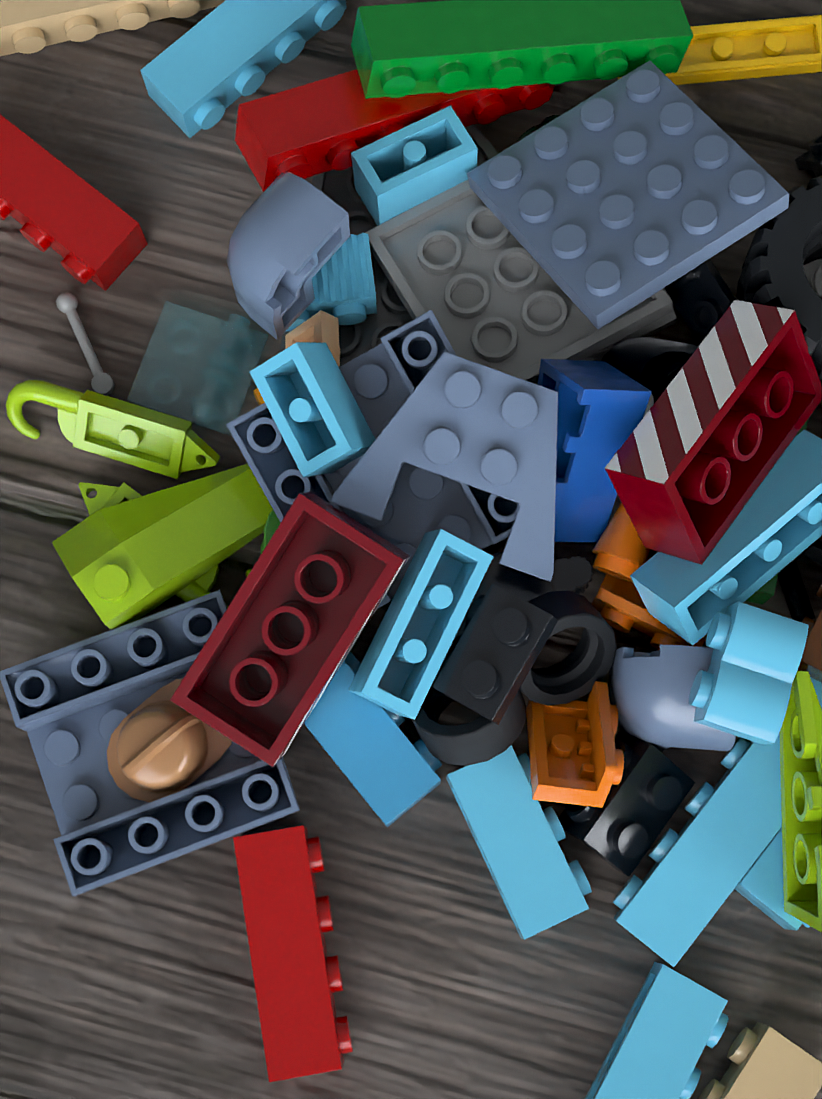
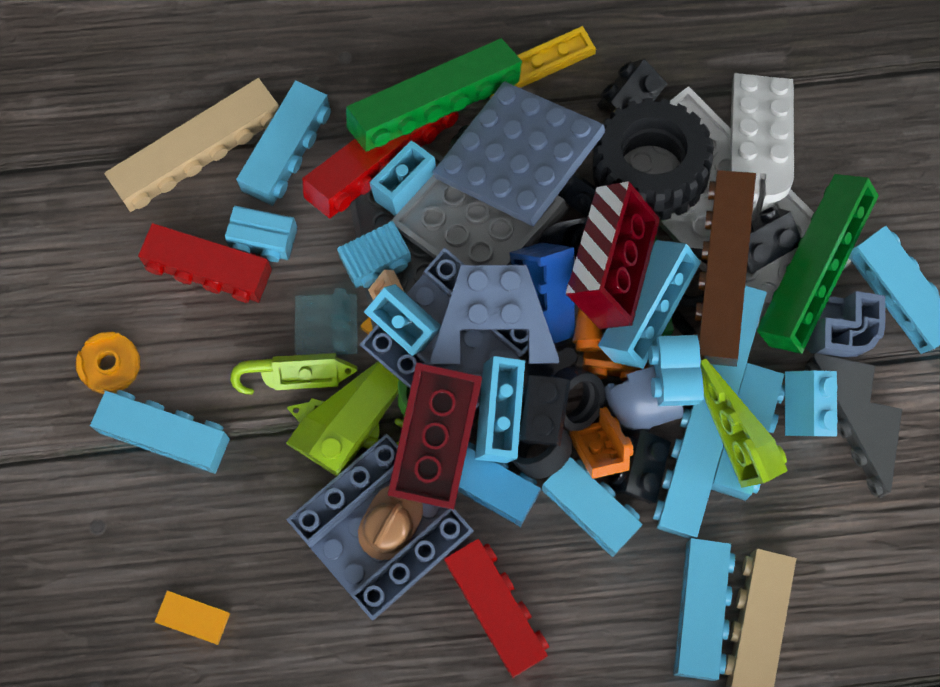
camera: 20 degrees left, 5 degrees down
light grey hinge [56,292,115,396] -> none
sand blue brick [227,172,350,340] -> none
none -> medium azure brick [225,206,297,262]

